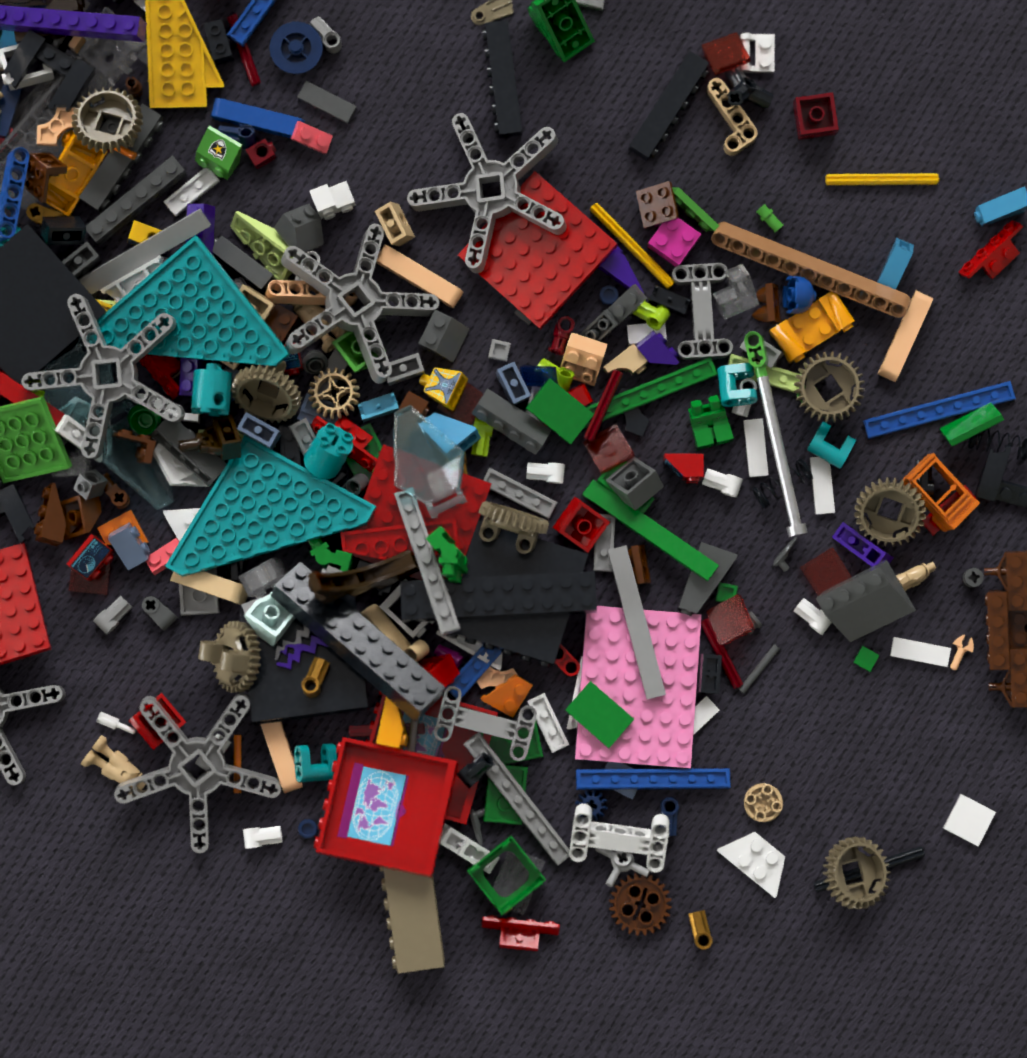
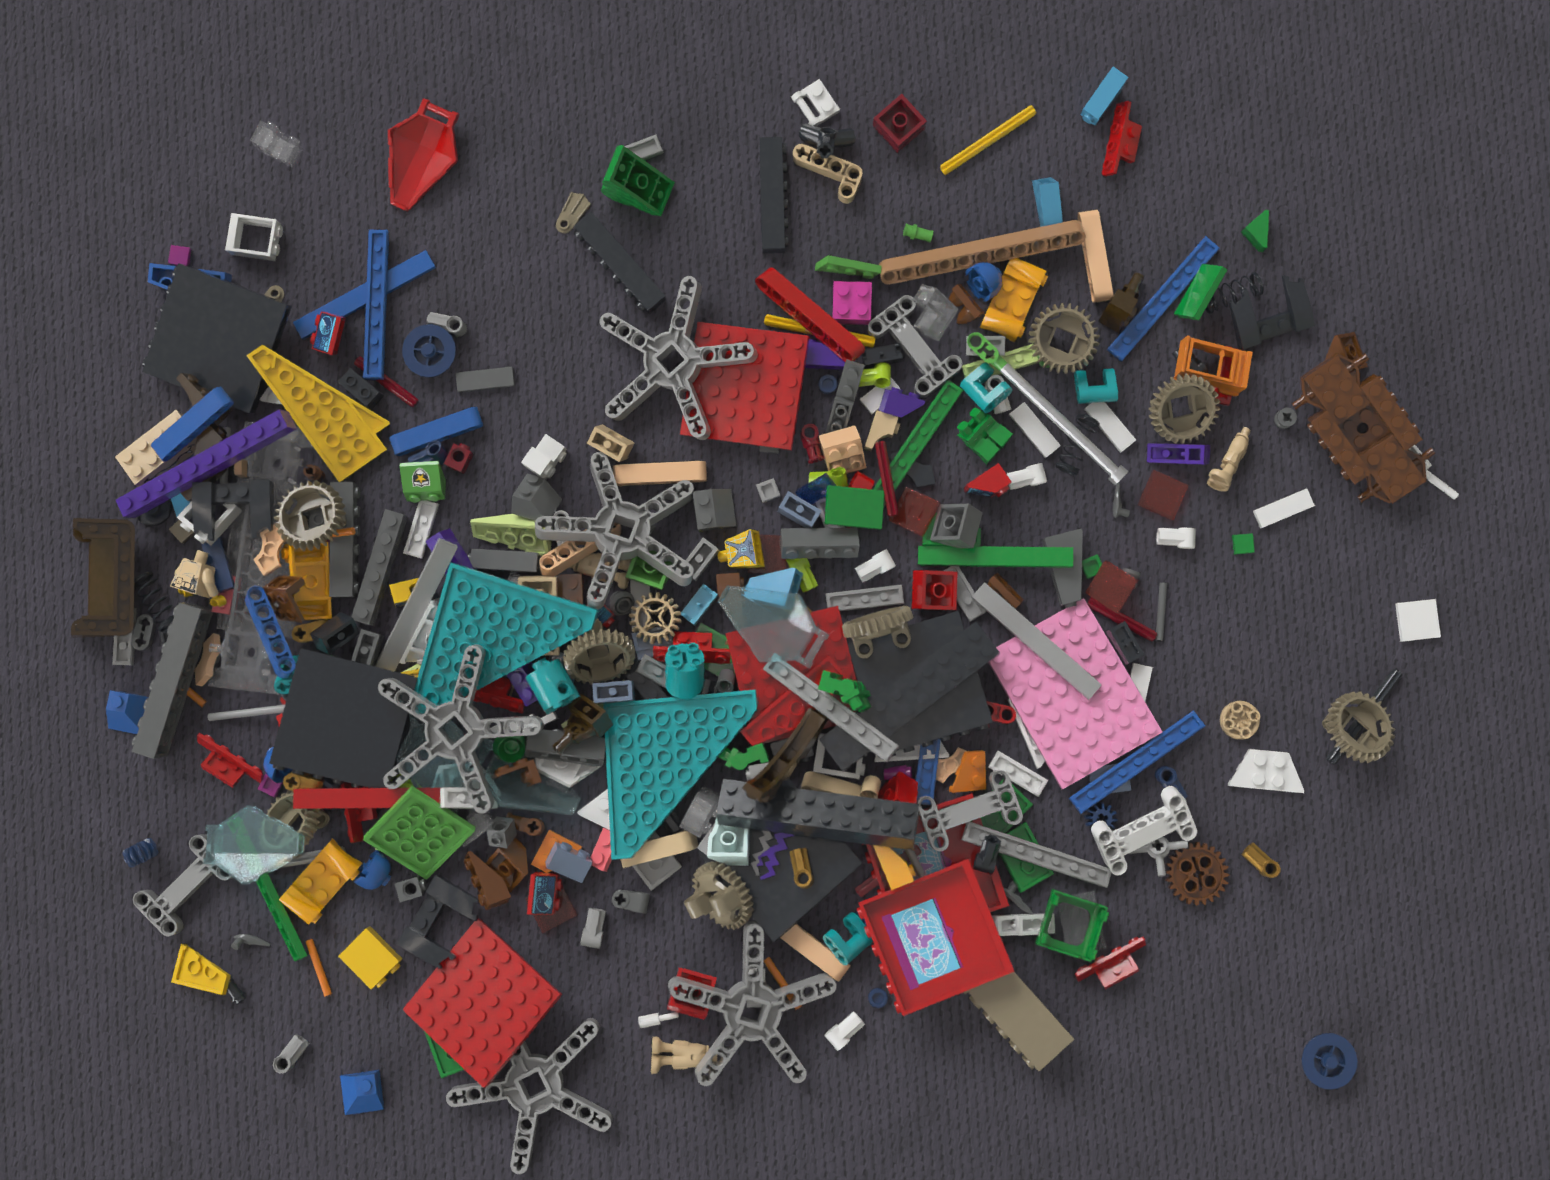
camera: 30 degrees left, 0 degrees up
coral plate [291,121,333,154] -> none
green tile [565,681,634,749] -> none
reddish brown bracket [636,181,679,230] -> none
clear red tile [702,32,750,75] -> none
dark grey slope [816,560,916,642] -> none
light nougat bar [950,635,974,670] -> none
none -> red beam [755,268,865,362]
none -> dark brown brick [1098,273,1144,332]

